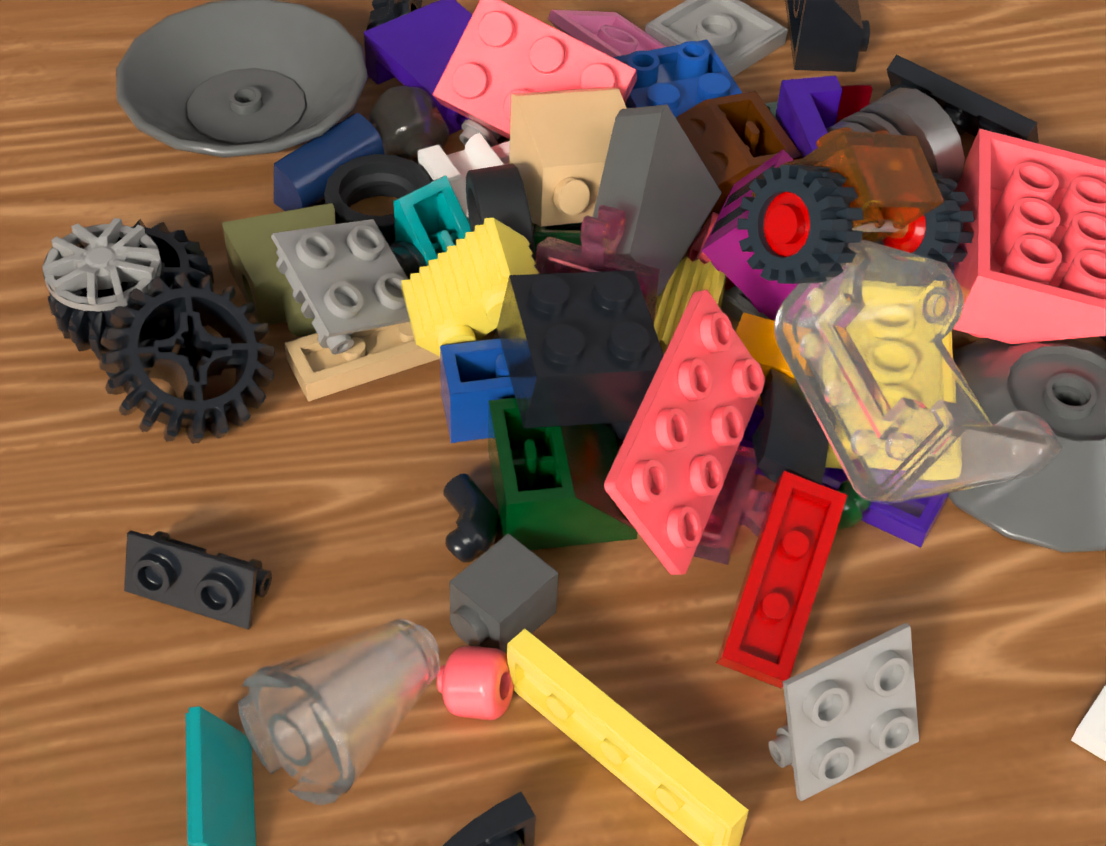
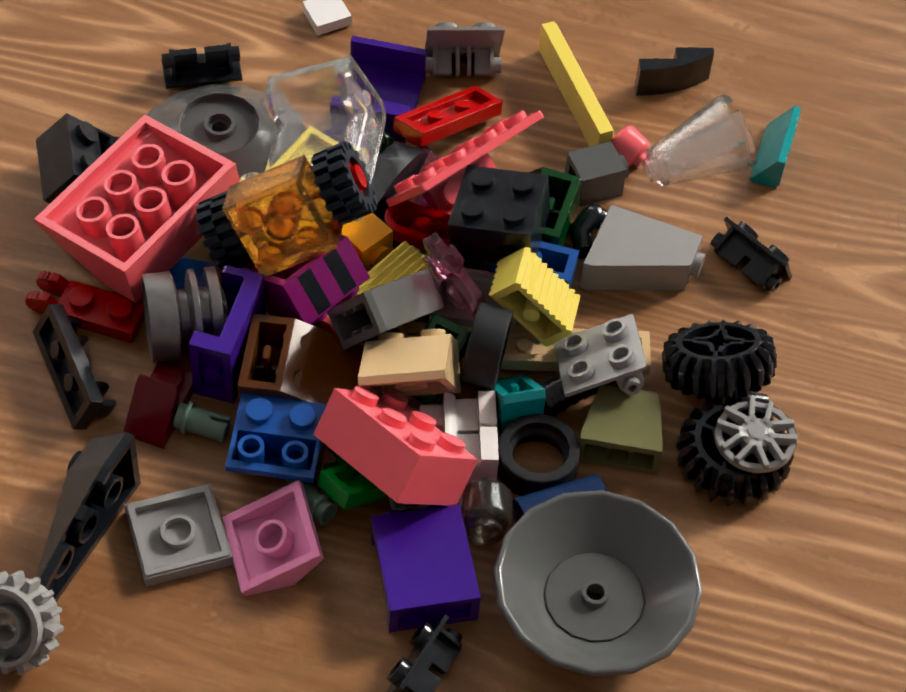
camera: 155 degrees left, 5 degrees up
none -> dark purple panel [330,36,427,143]
none -> light grey slope [580,205,706,290]

